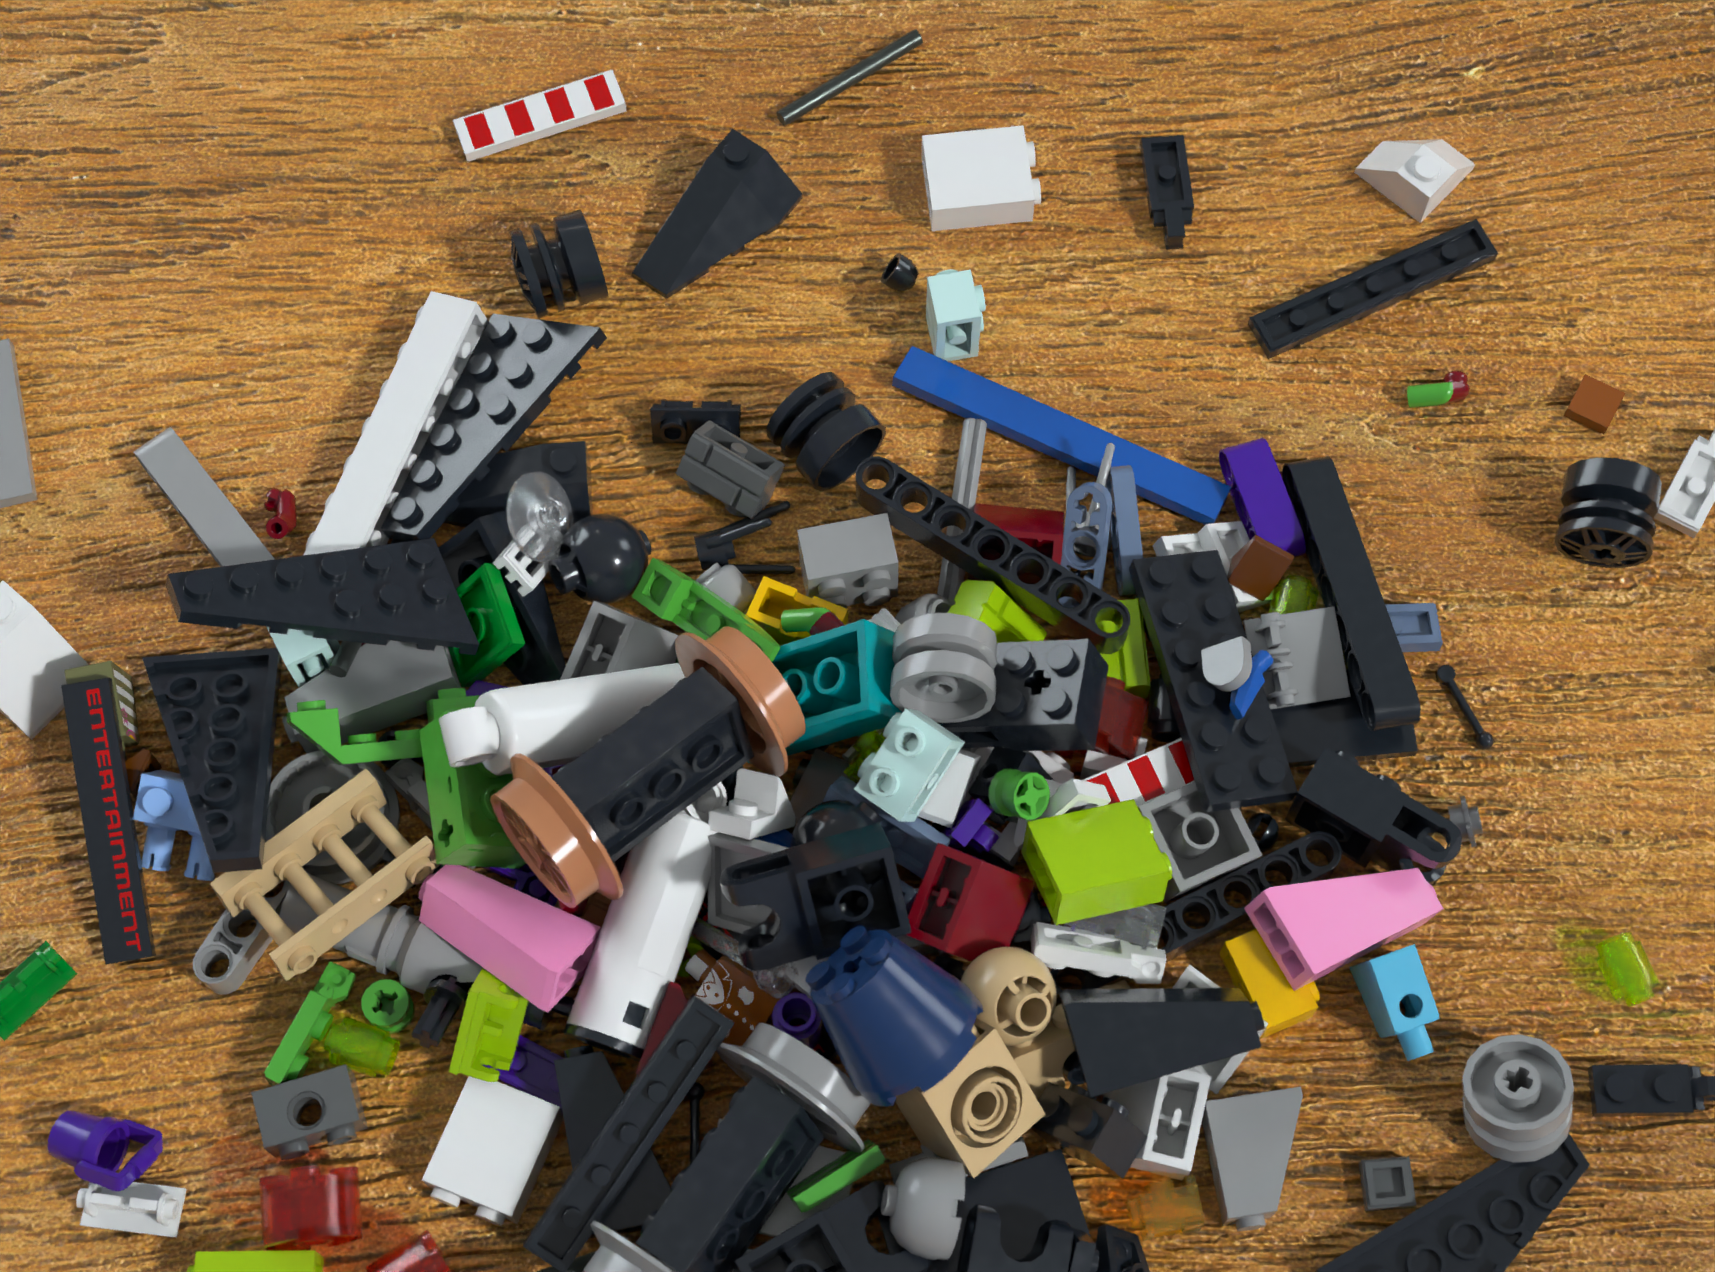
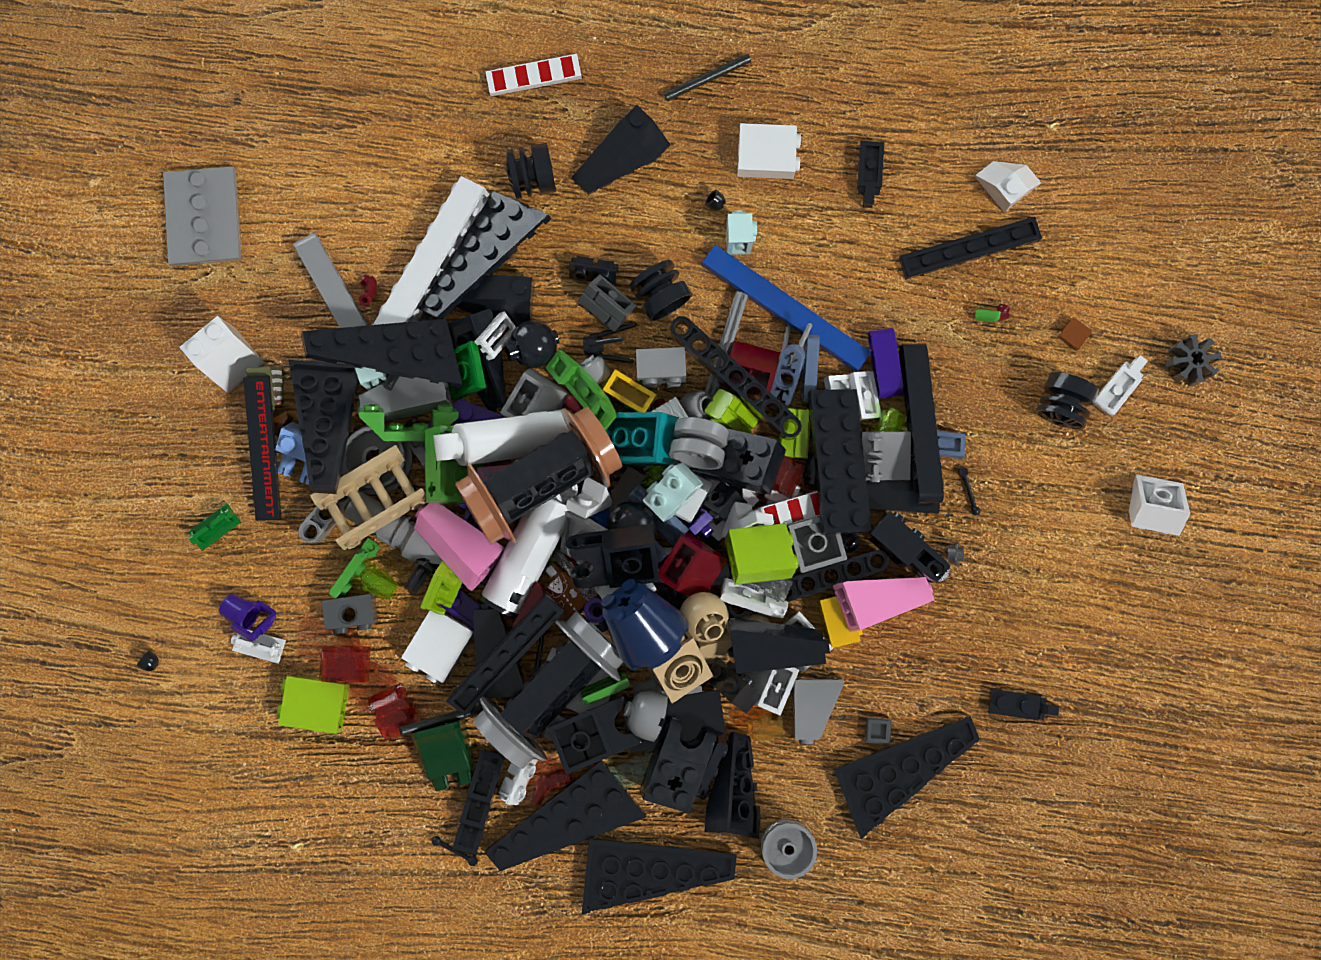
camera: 10 degrees right, 15 degrees up
bright green wheel [361,979,415,1034] -> none
clear dish [506,472,573,562] -> none
bright green arm [781,607,844,636] -> none
bright green wheel [989,768,1050,820] -> none
light grey tile [1201,636,1252,691] -> none
reddish brown slope [1227,535,1294,601] -> none
blue bar [1229,650,1273,720] -> none
medium azure torso [1349,944,1439,1061] -> none
light grey wheel [1462,1034,1574,1163] -> none
clear neon green brick [1595,932,1660,1007] -> none

